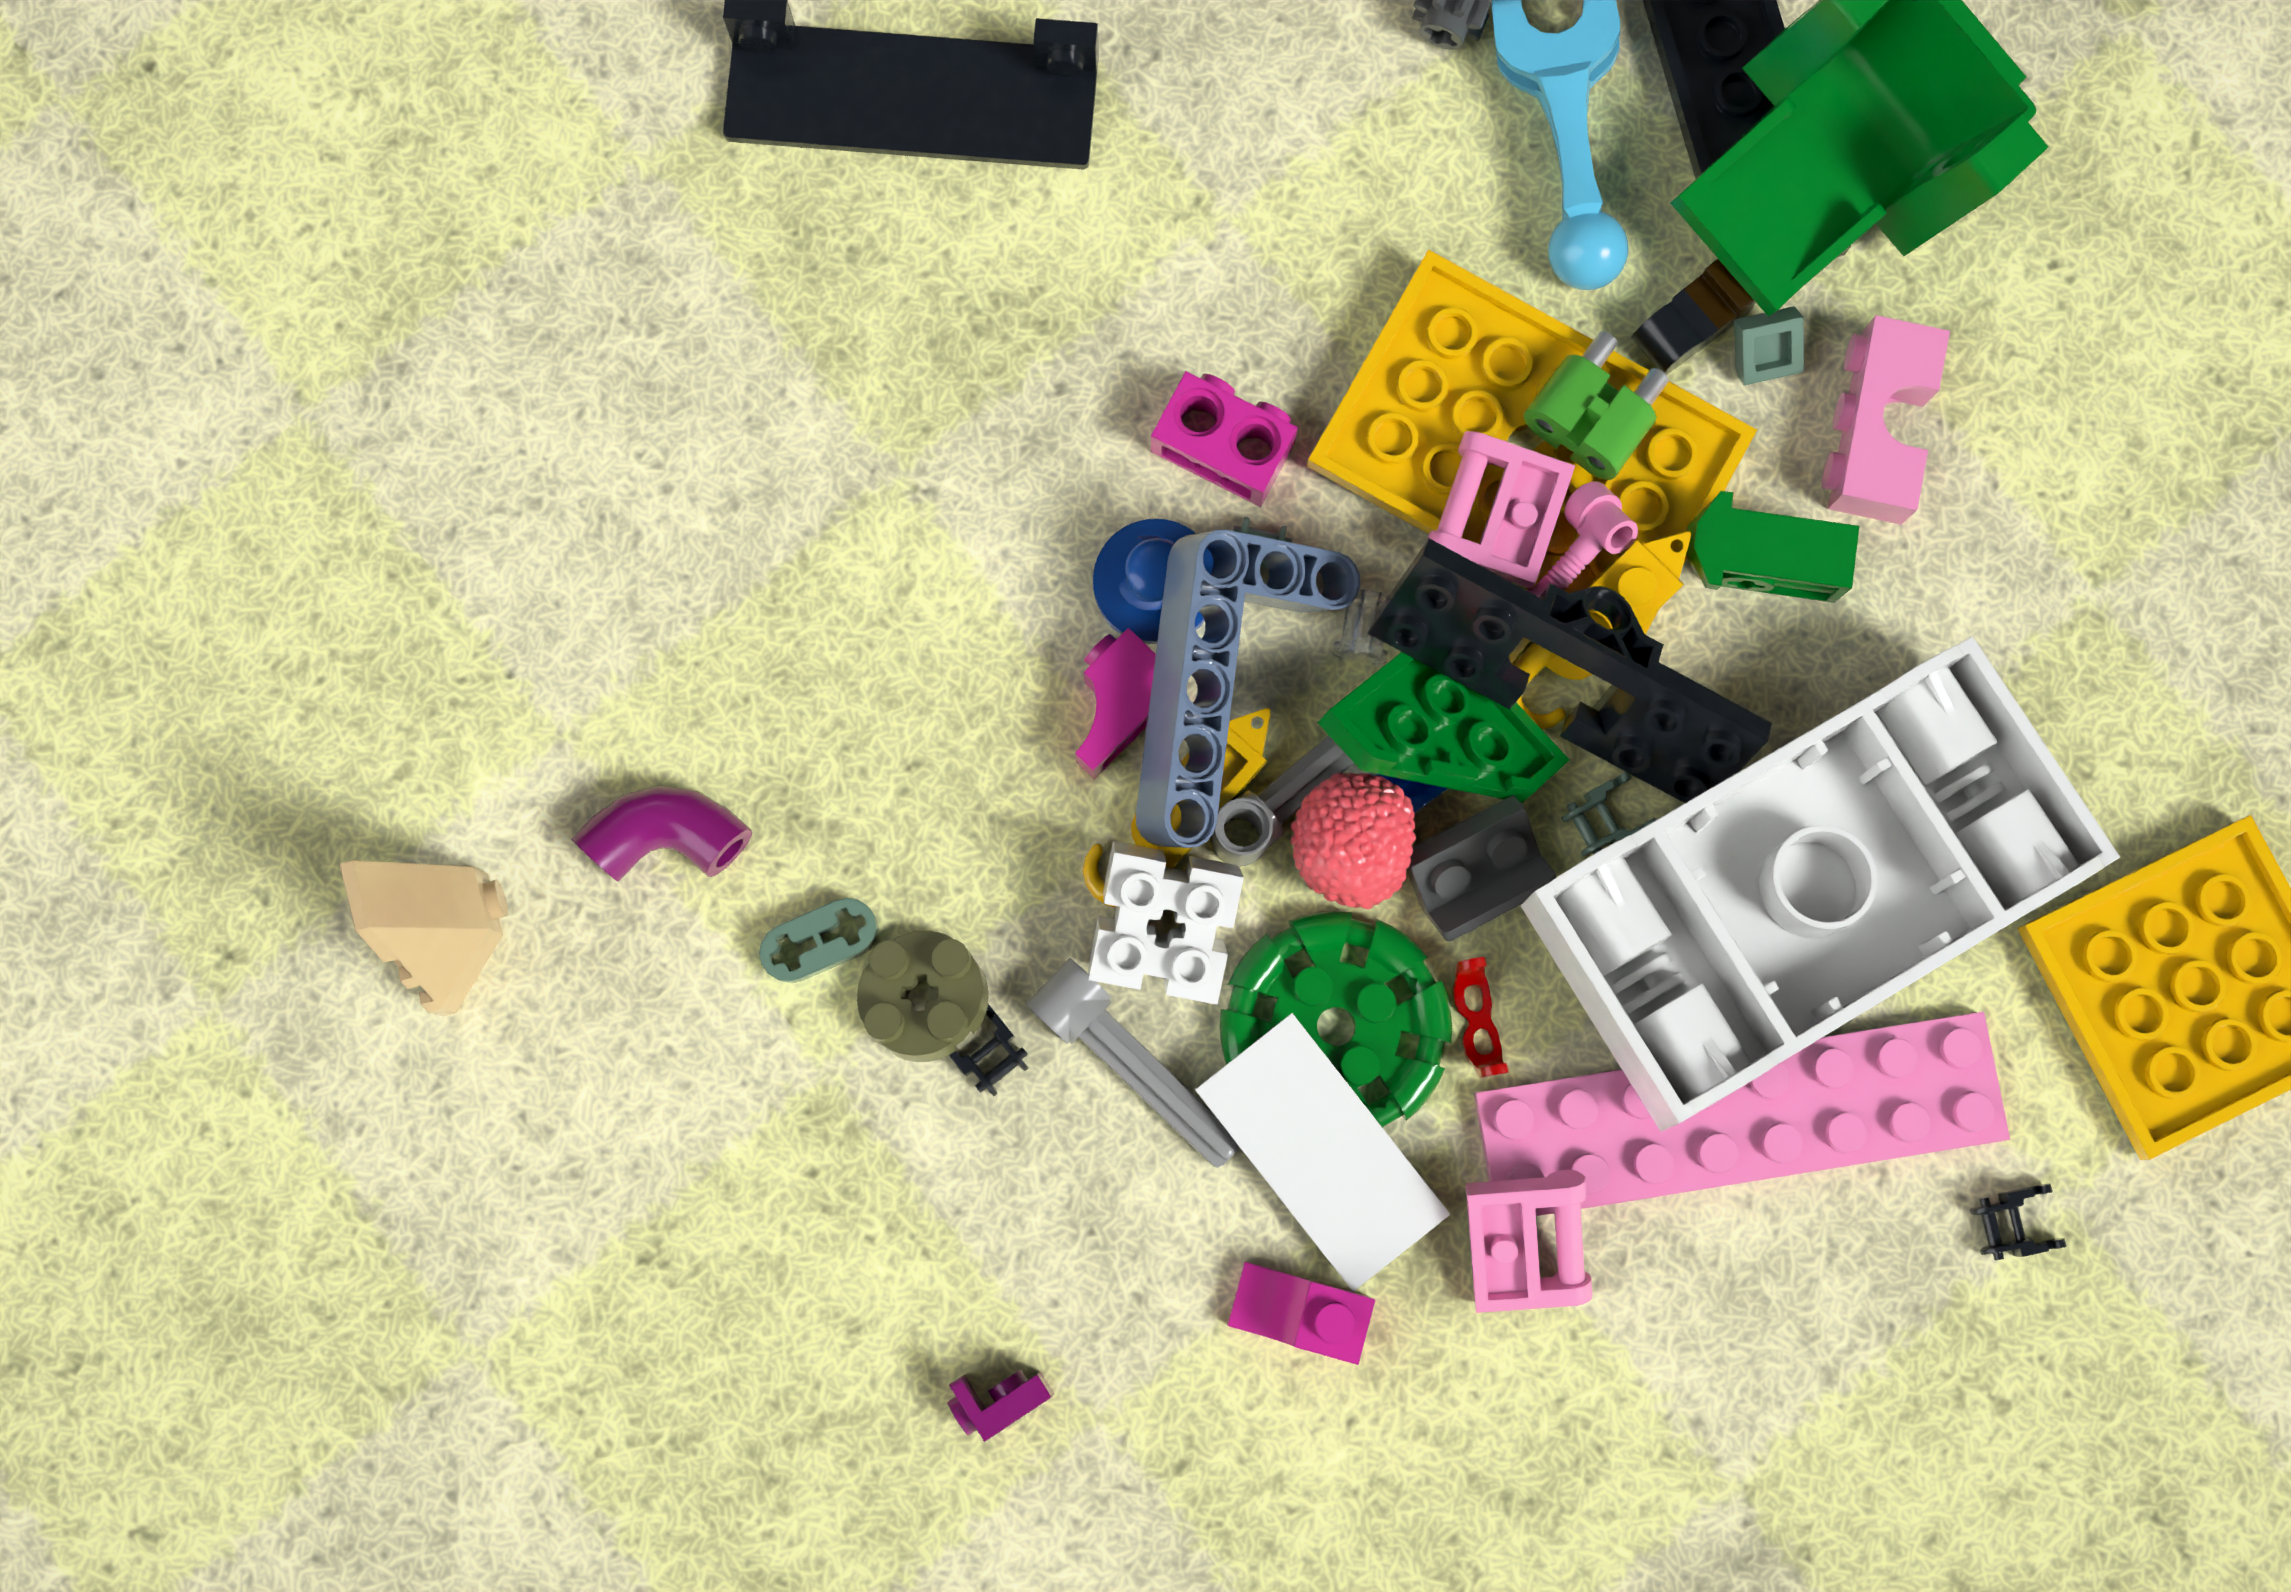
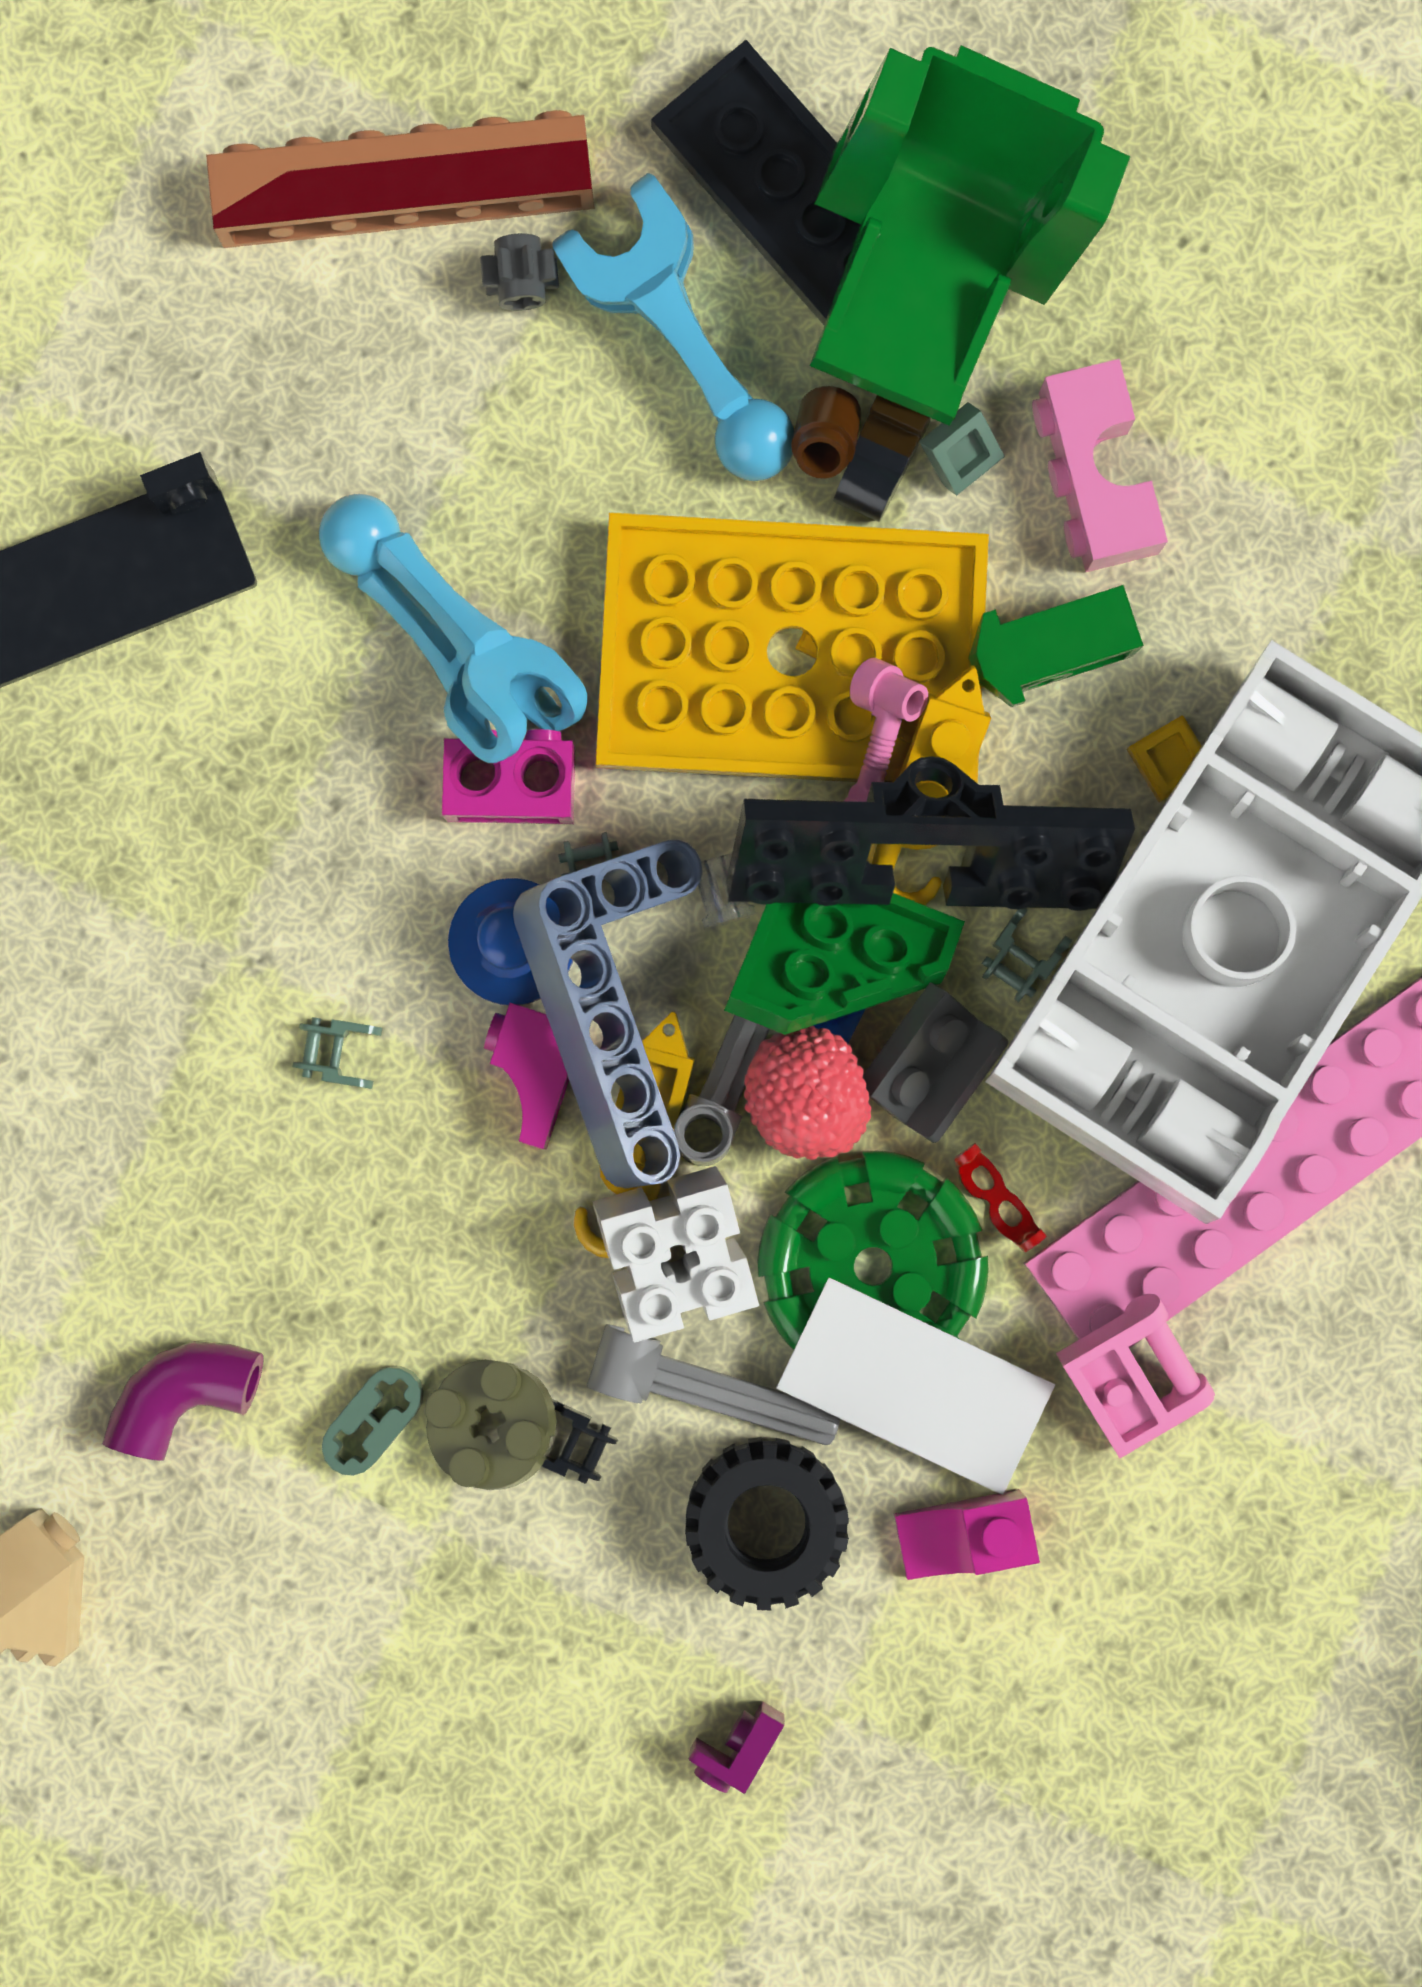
camera: 25 degrees left, 5 degrees up
bright pink plate [1426,431,1575,589] -> none
bright green piece [1524,331,1669,480] -> none
none -> sand green piece [292,1017,383,1089]
none -> medium azure piece [319,494,587,763]
none -> black tyre [685,1437,849,1611]
none -> reddish brown brick [791,386,862,479]
none -> yellow tile [1126,715,1202,803]

